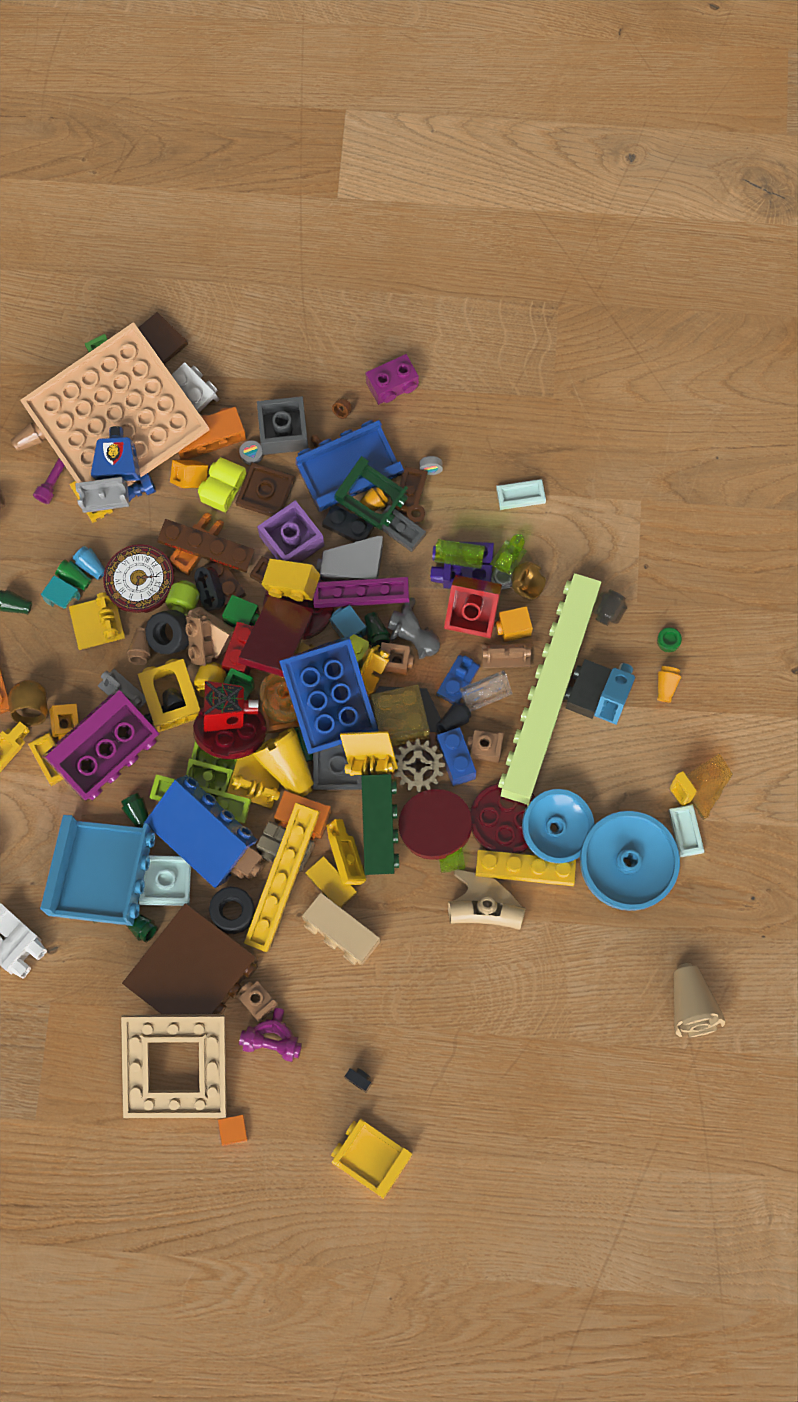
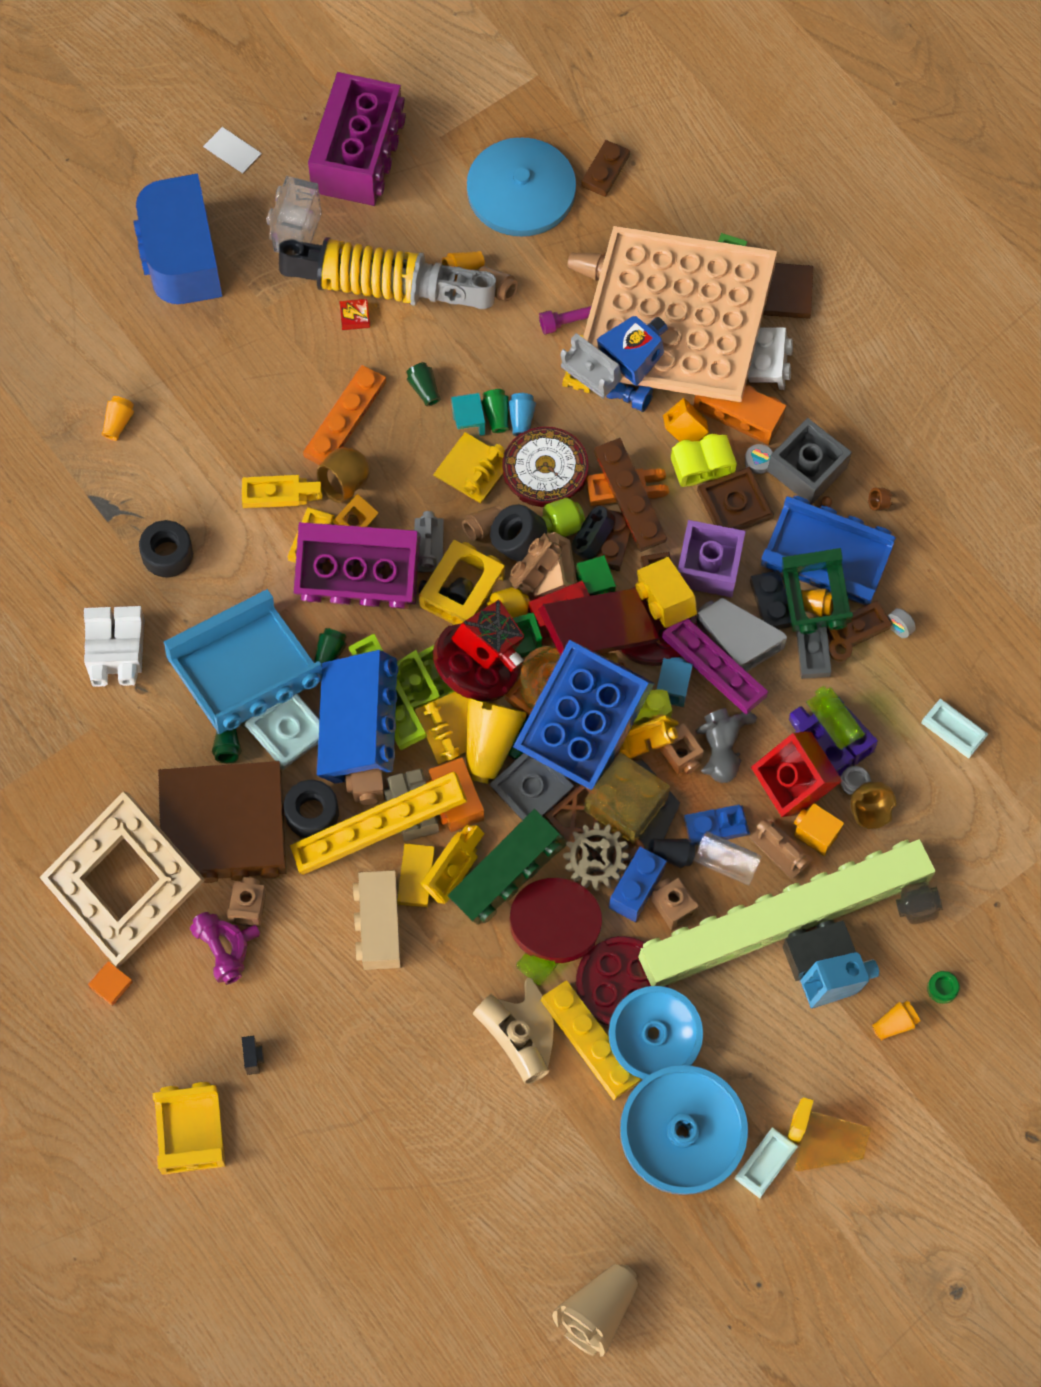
camera: 45 degrees right, 5 degrees down
yellow hinge [340,731,398,776] -> none
dark green cone [364,612,391,649] -> none
magenta brick [365,354,419,405] -> none
clear neon green hinge [490,534,527,576] -> none

